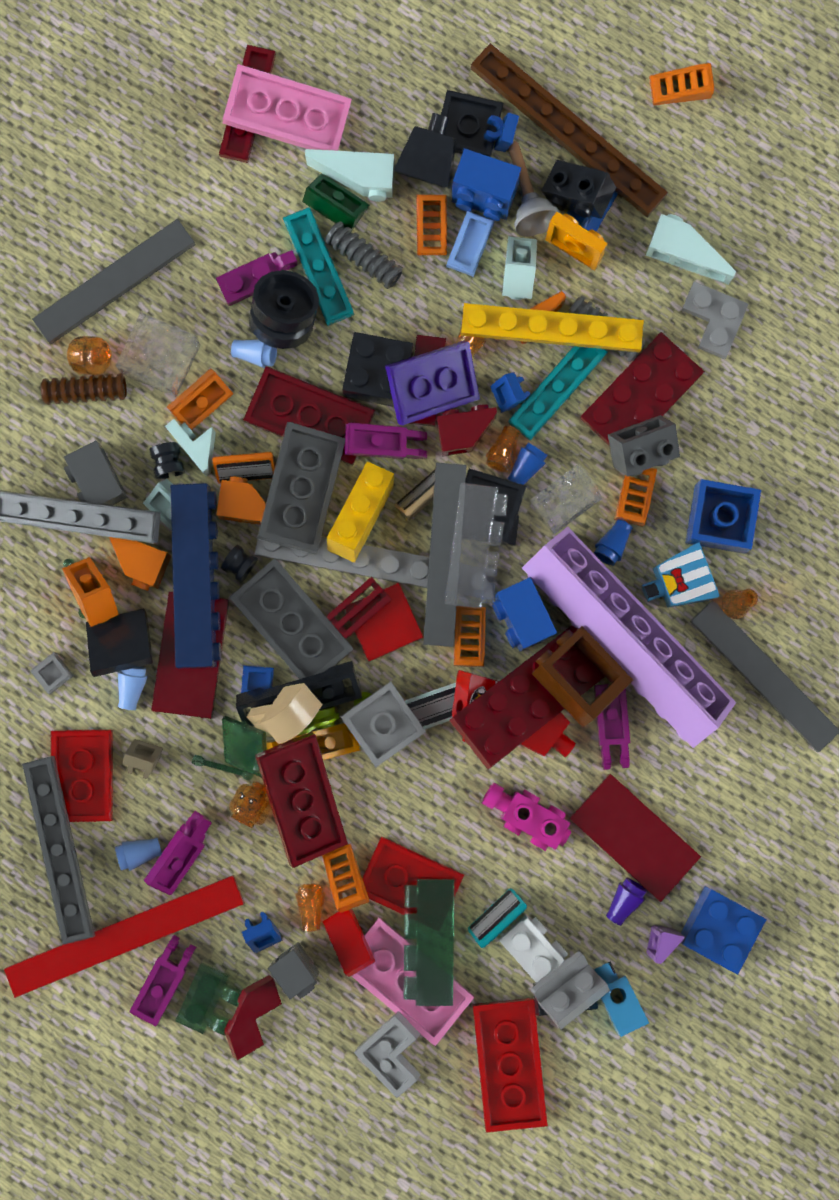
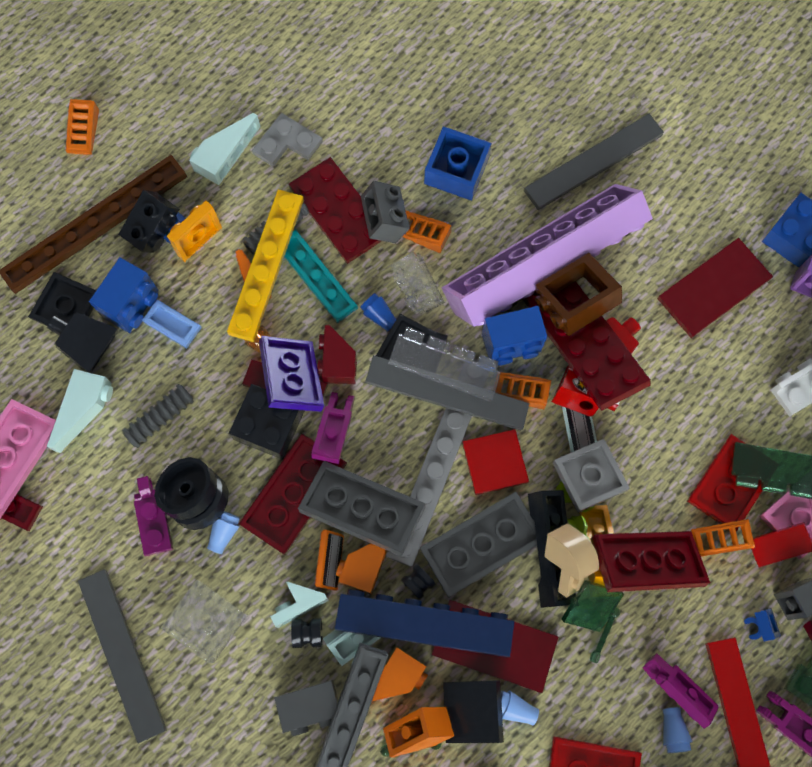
camera: 80 degrees left, 10 degrees down
reddish brown piece [41,373,127,405] -> none
clear orange head [67,336,112,375] -> none
dark tan tile [123,739,163,779] -> none
orange slope [167,369,233,430] -> none
clear orange head [229,781,272,829] -> none
blue tile [241,665,274,693] -> none
teal tile [283,207,355,326] -> none
clear orange cone [295,884,326,932] -> none
dark green slope [302,173,370,230] -> none
dark red tile [326,576,391,639] -> none
yellow brick [327,461,394,563] -> none
slope [395,468,436,521] -> none
orange slope [416,195,447,255] -> none
slope [467,888,527,948] -> none
dark pink brick [481,782,571,851] -> none
blue tile [484,112,519,152] -> none
clear orange cone [486,426,520,472] -> none
blue tile [490,372,530,413] -> none
light aqua slope [502,236,537,300] -> none
light grey piece [508,141,560,237] -> none
blue cone [594,519,633,566] -> none
magenta hinge [594,684,631,770] -> none
dark purple cone [606,878,647,926] -> none
torso [642,542,720,608] -> none
clear orange cone [721,589,758,619] -> none

